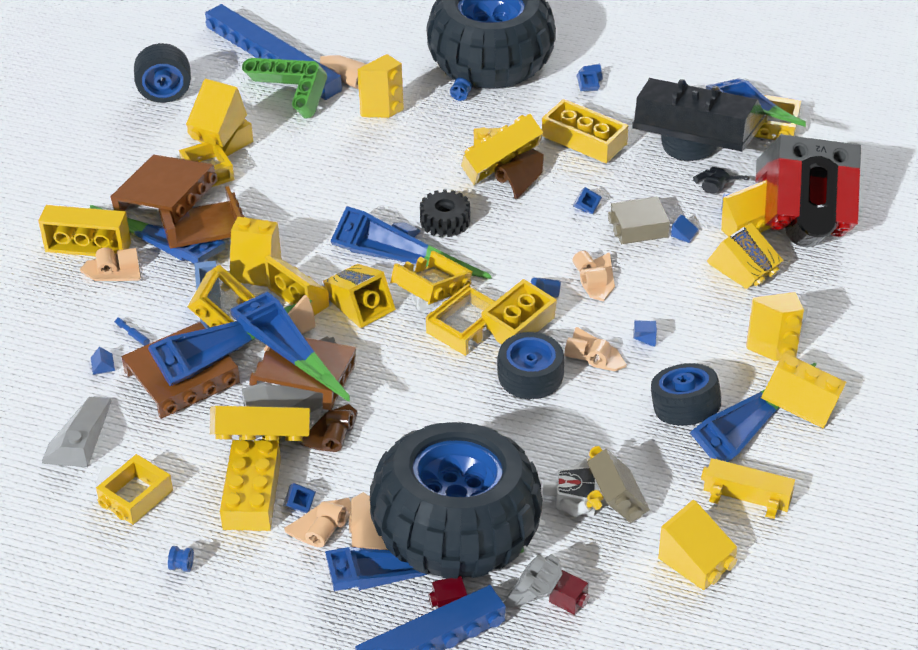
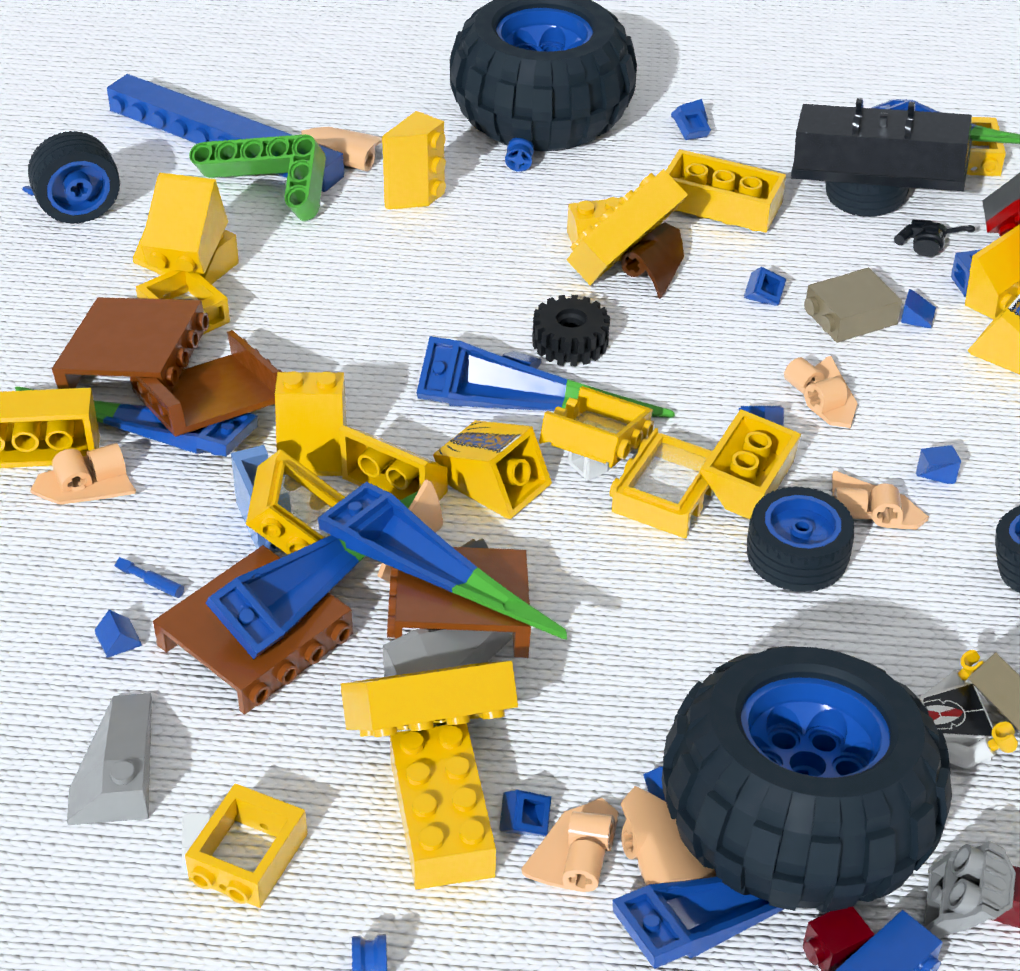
camera: 15 degrees left, 0 degrees up
reddish brown panel [299,404,358,452] -> none

